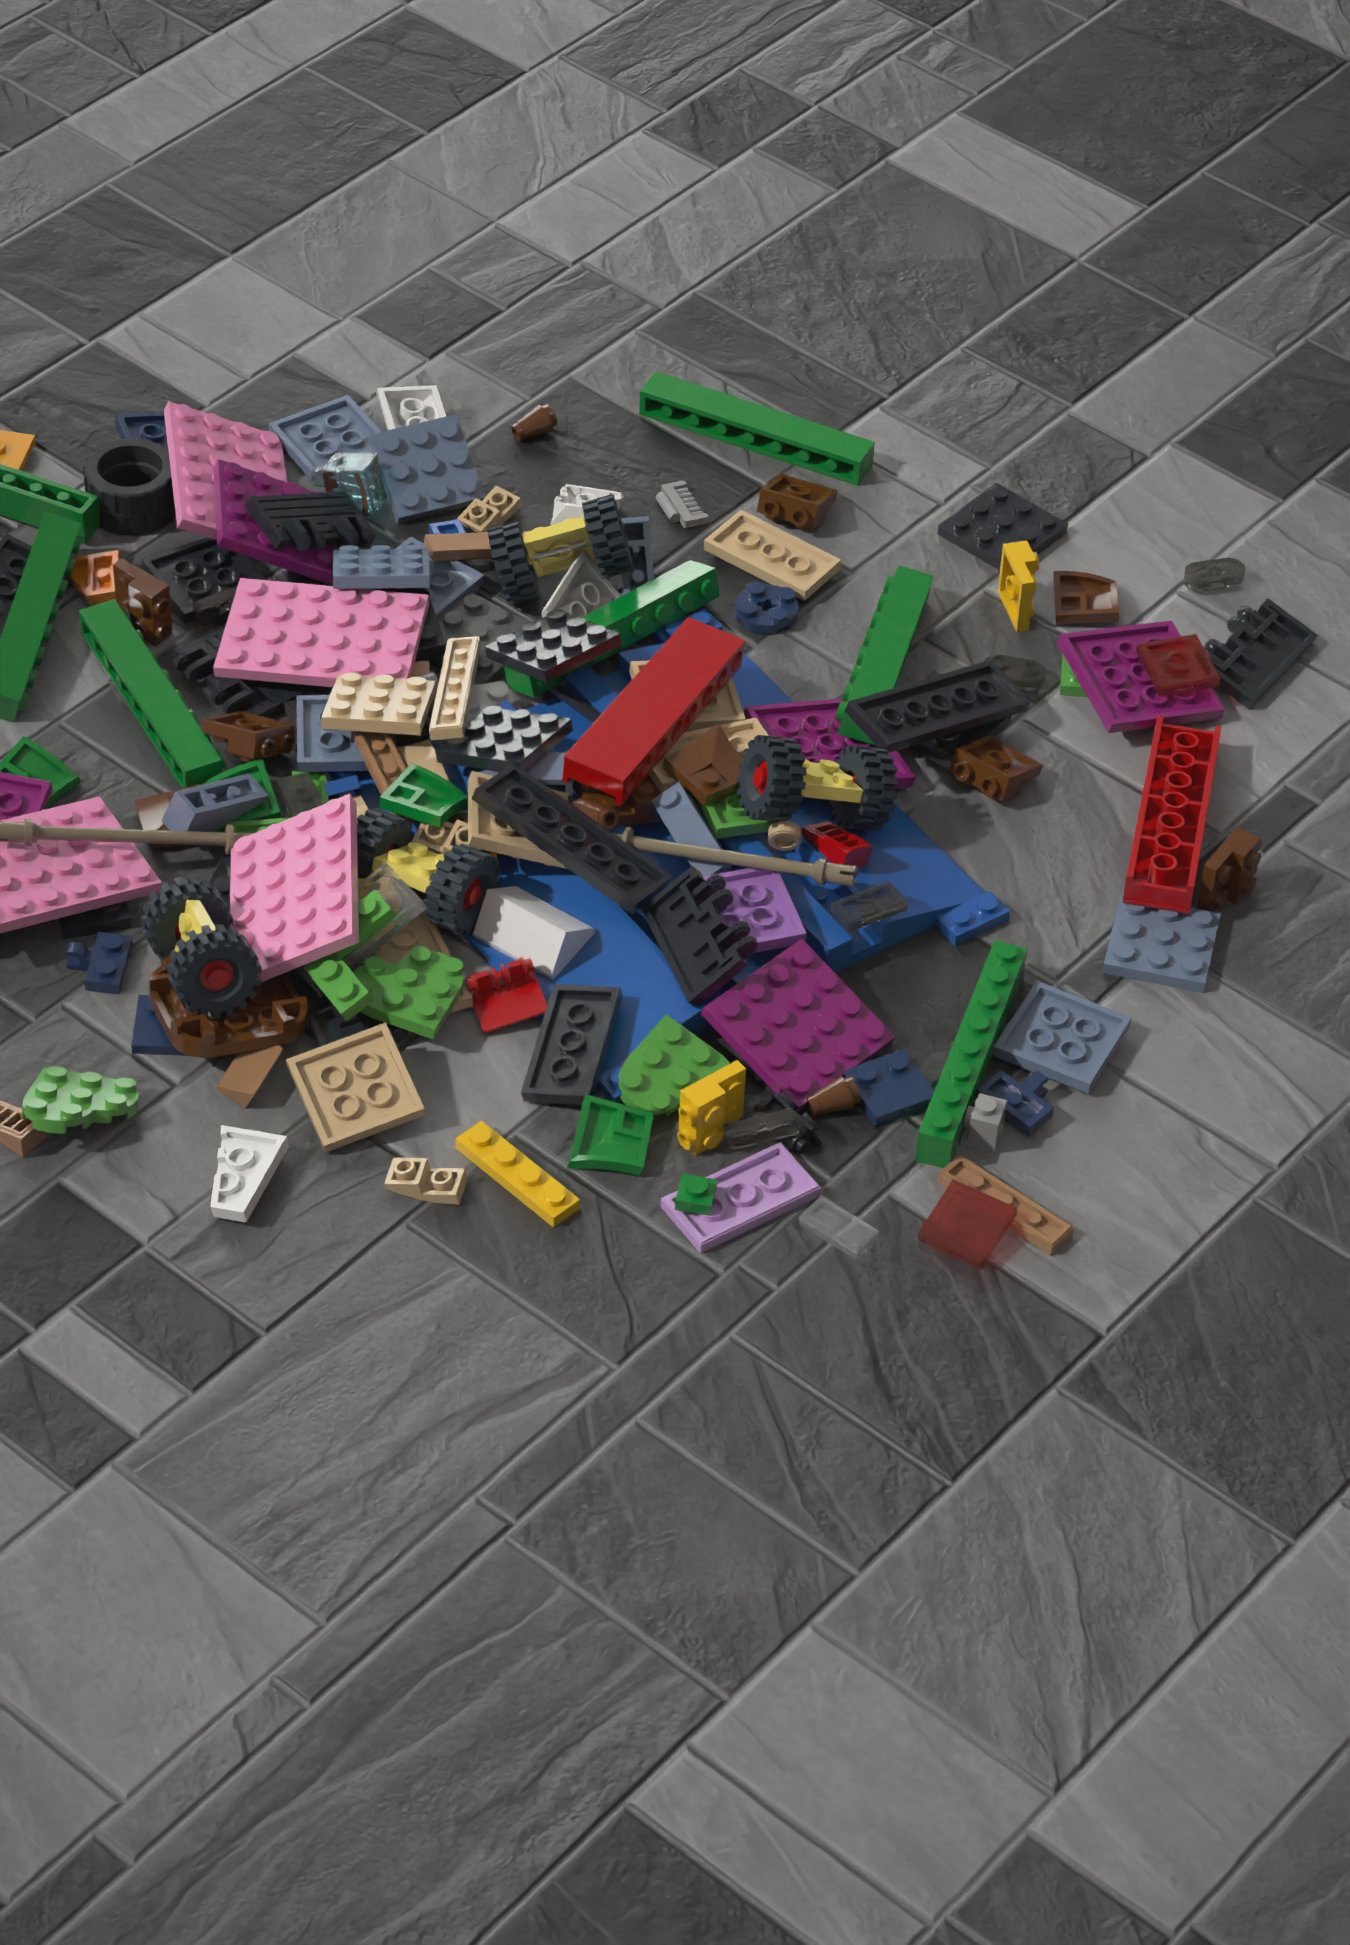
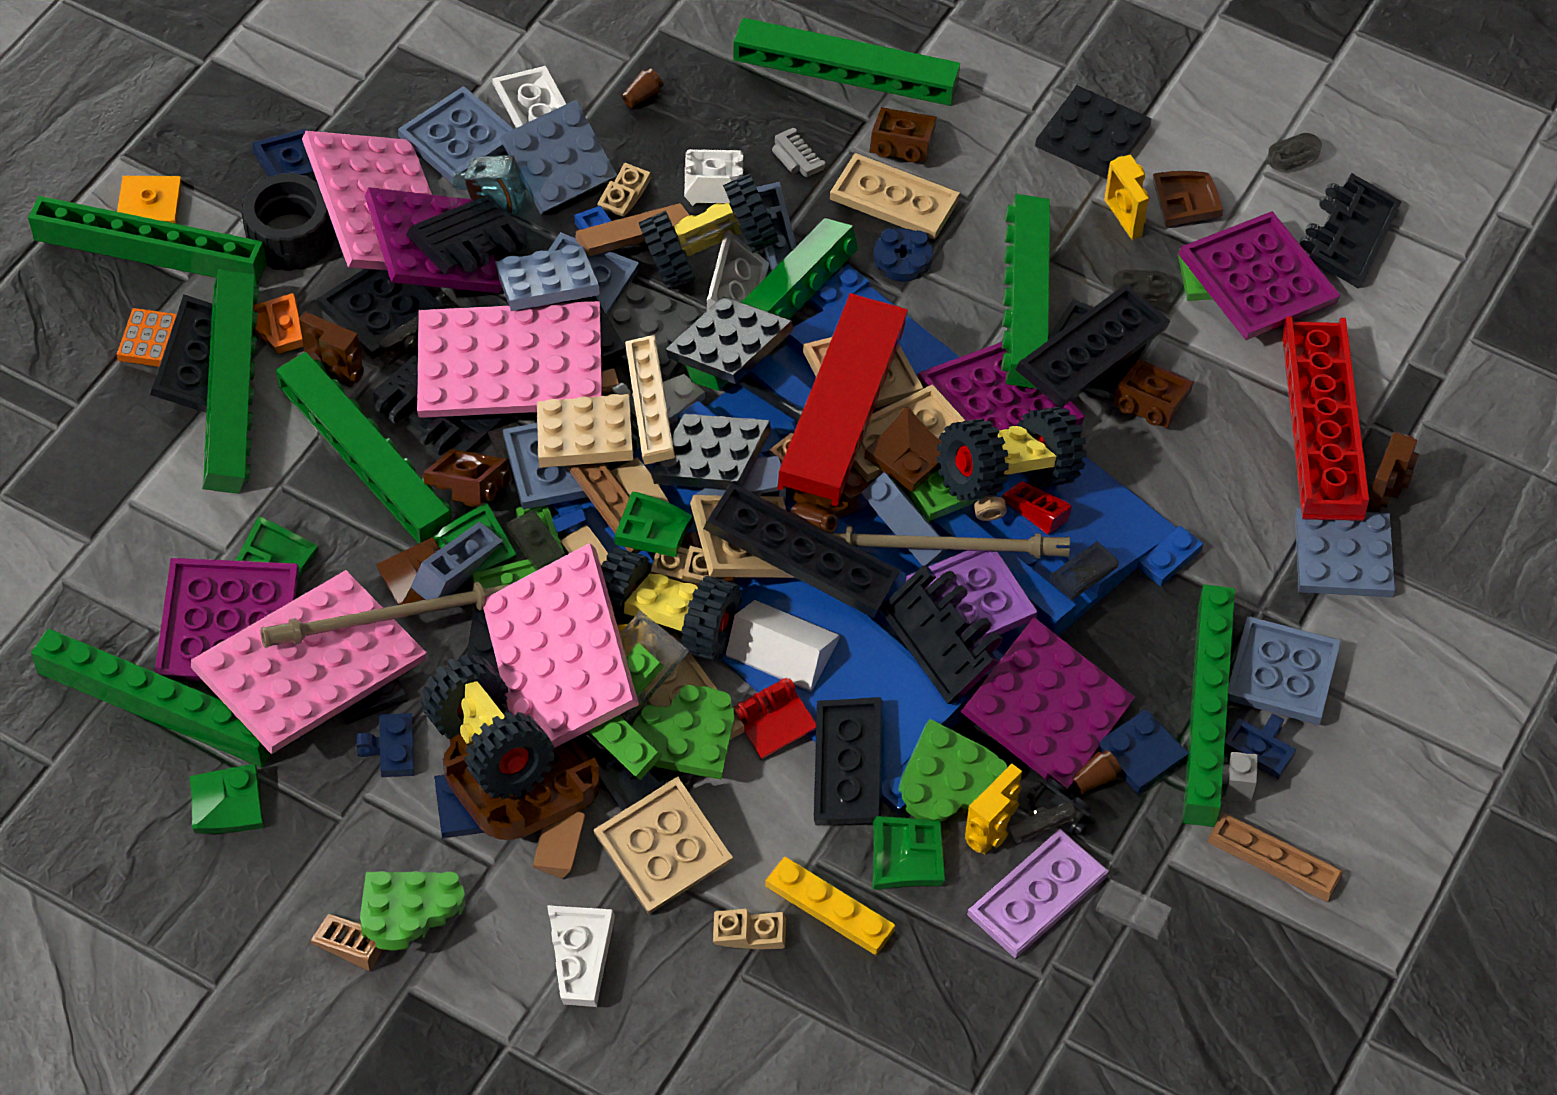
camera: 10 degrees left, 10 degrees up
green plate [675,1174,718,1216] -> none
clear red tile [918,1179,1017,1269] -> none
clear red tile [1136,634,1220,697] -> none

